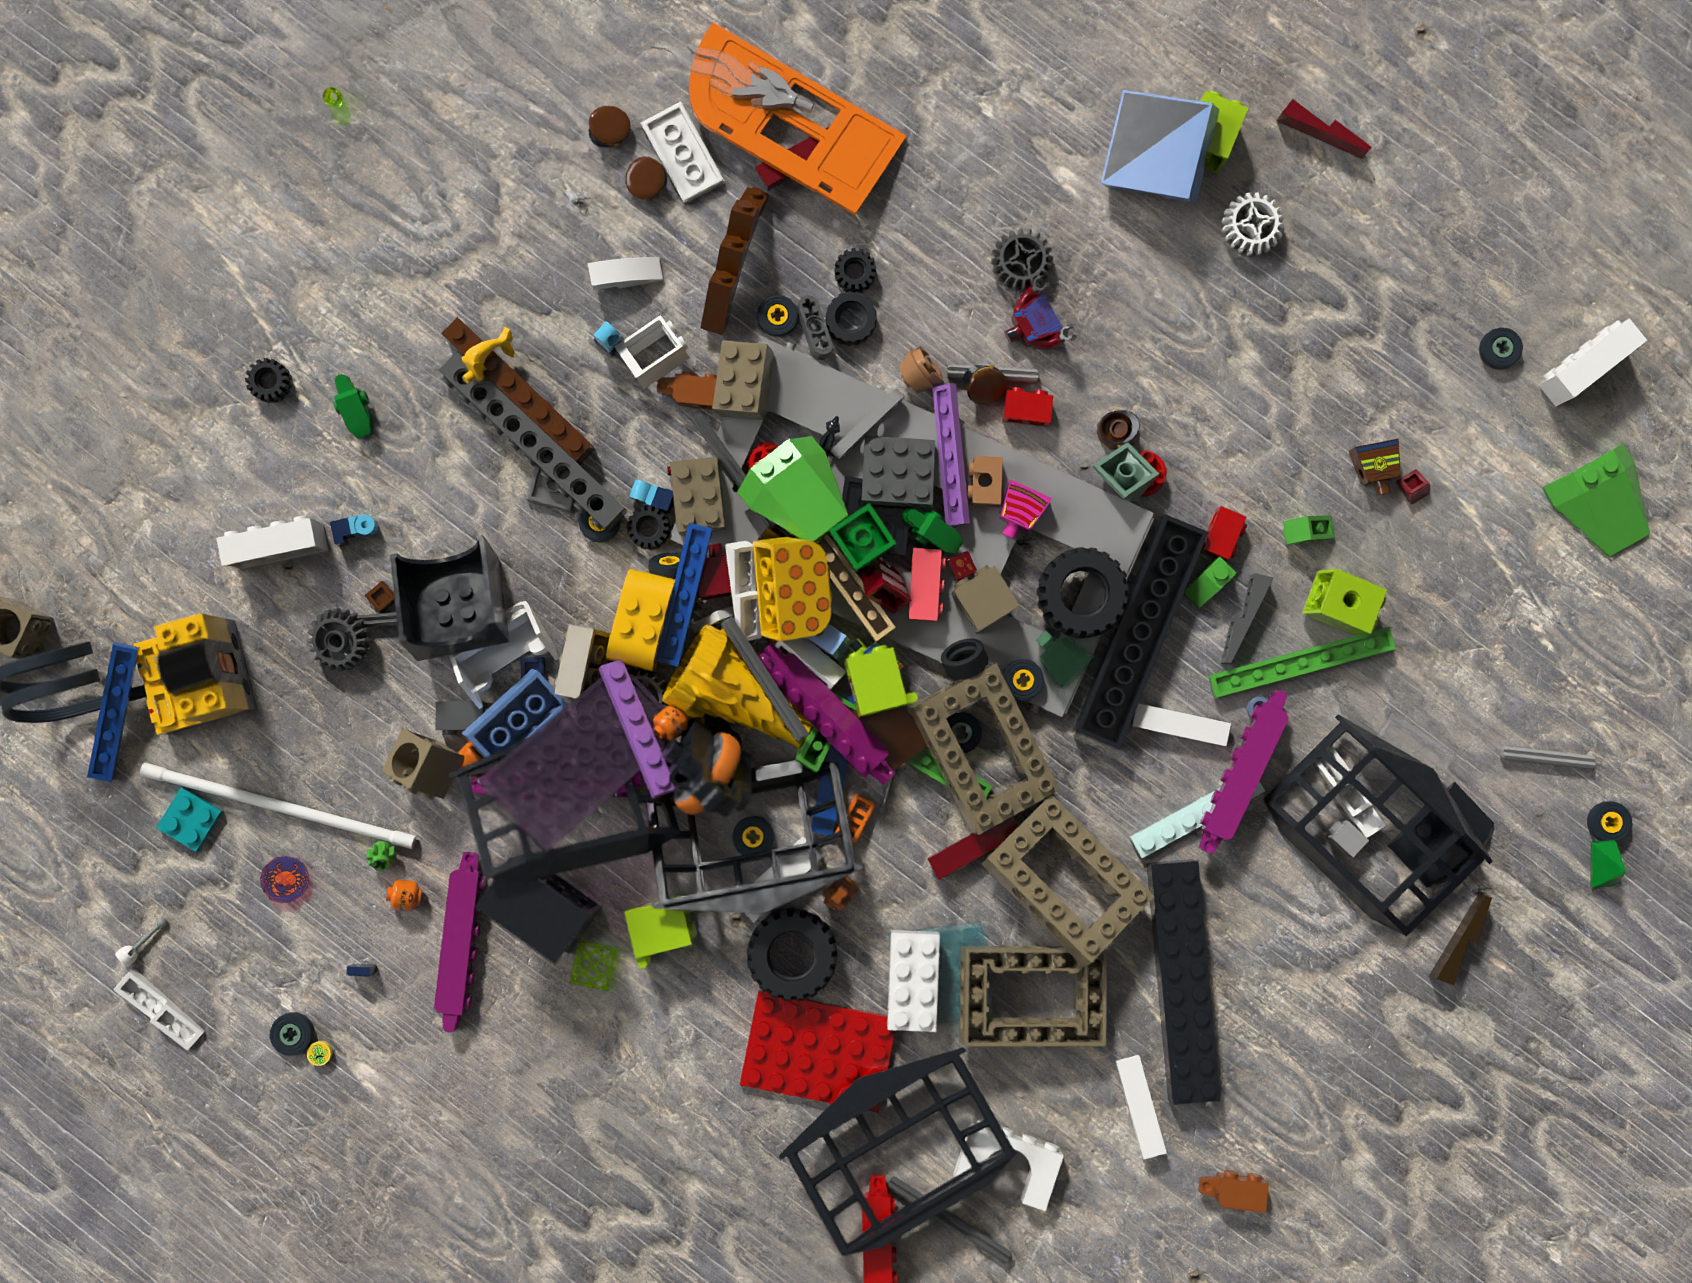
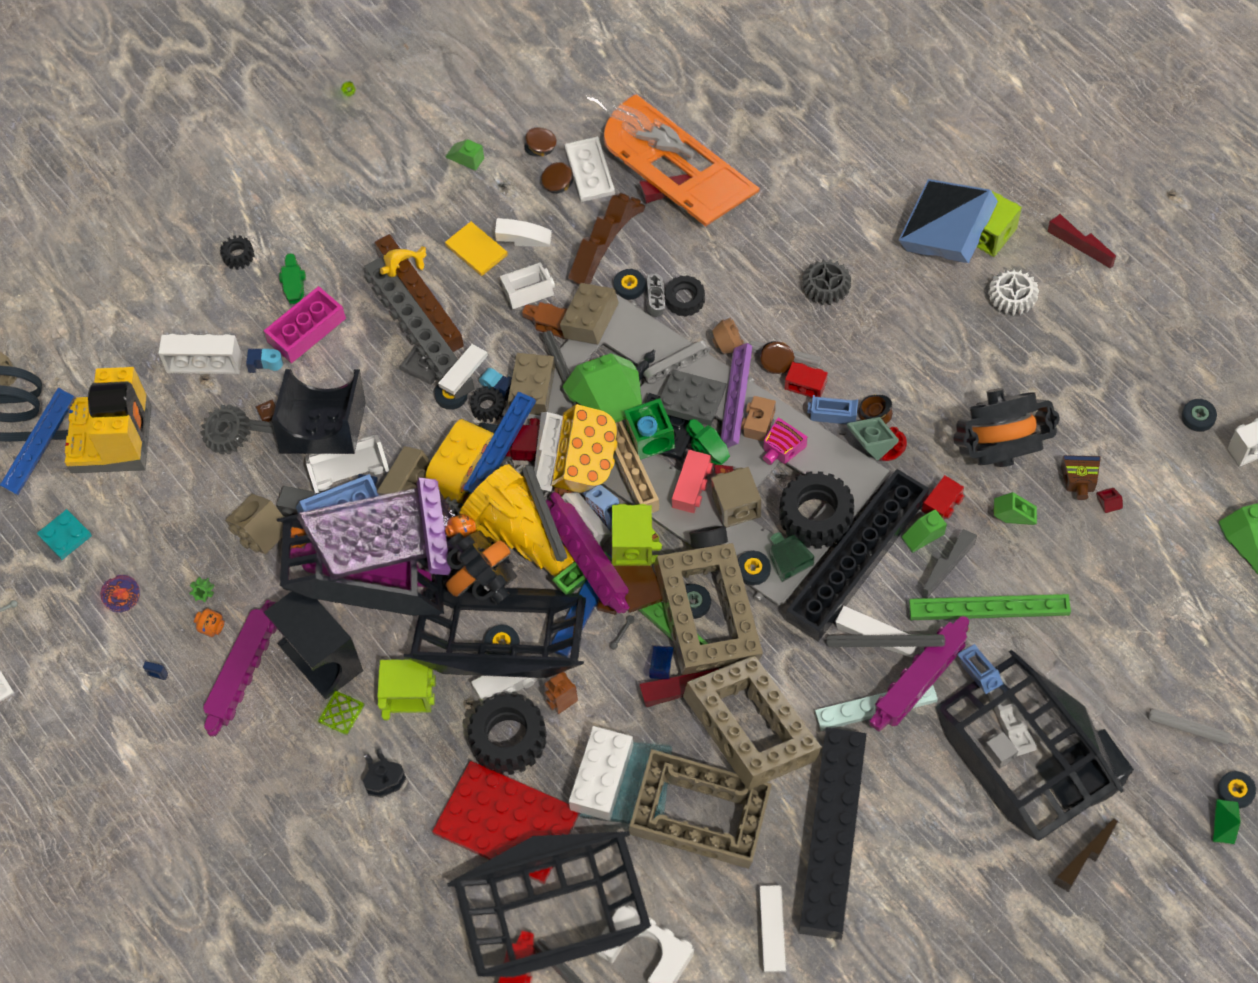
camera: 20 degrees right, 25 degrees down
white piece [140,762,416,849] -> none
black bush [270,1012,314,1055] -> none
tile [307,1041,333,1066] -> none
medium azure leg [593,321,624,357] -> none
black tyre [834,248,876,293] -> none
orange slope [835,793,876,848] -> none
dark red torso [861,557,912,614] -> none
dark red torso [1004,276,1077,350] -> none
lime brick [1302,568,1387,634] -> none
none -> dark pink brick [263,286,346,364]
none -> black hinge [363,748,406,798]
none -> white tile [438,344,488,395]
none -> yellow tile [445,221,508,276]
none -> bright green slope [446,139,485,171]
none -> dark azure tile [638,416,657,437]
none -> clear blue tile [649,646,673,679]
none -> medium blue window [807,395,858,424]
none -> dark grey axle [827,634,945,647]
none -> black piece [953,388,1060,467]
none -> medium blue window [958,644,1003,694]

